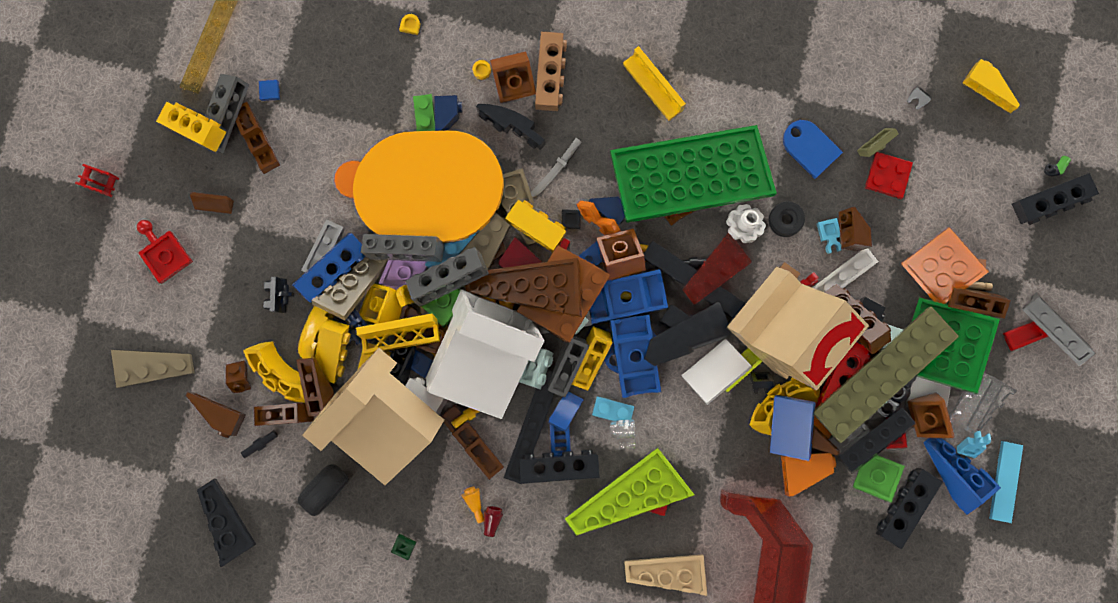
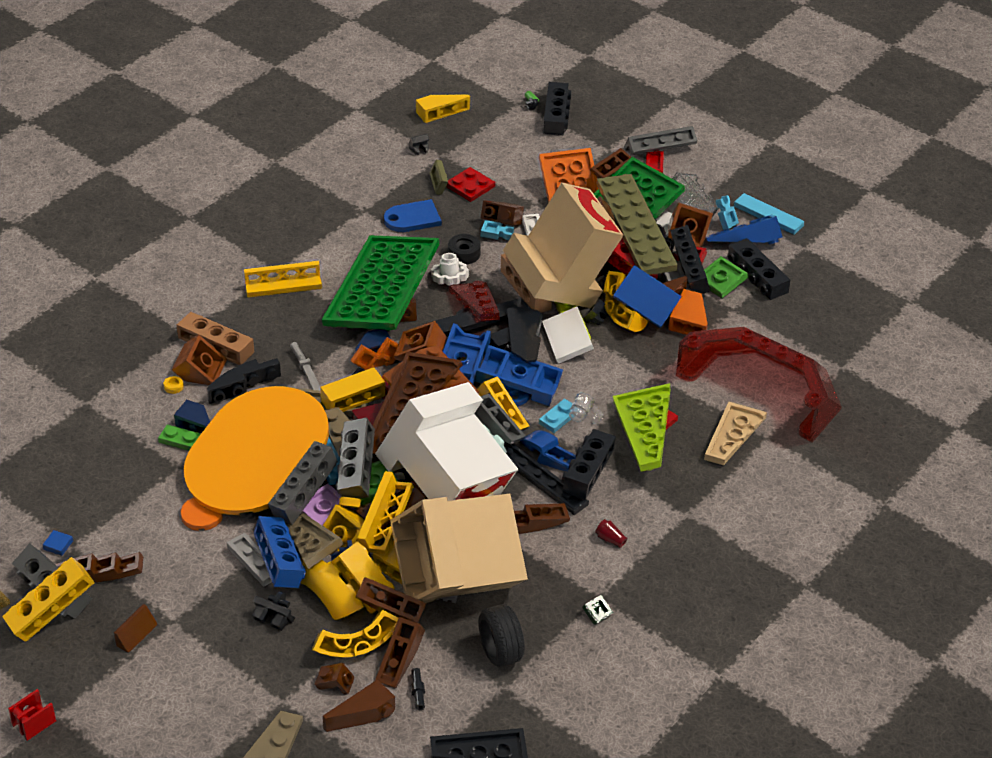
camera: 70 degrees left, 40 degrees down
red plate [137,220,193,284] -> none
yellow tile [399,14,420,35] -> none
light orange cone [461,486,484,524] -> none

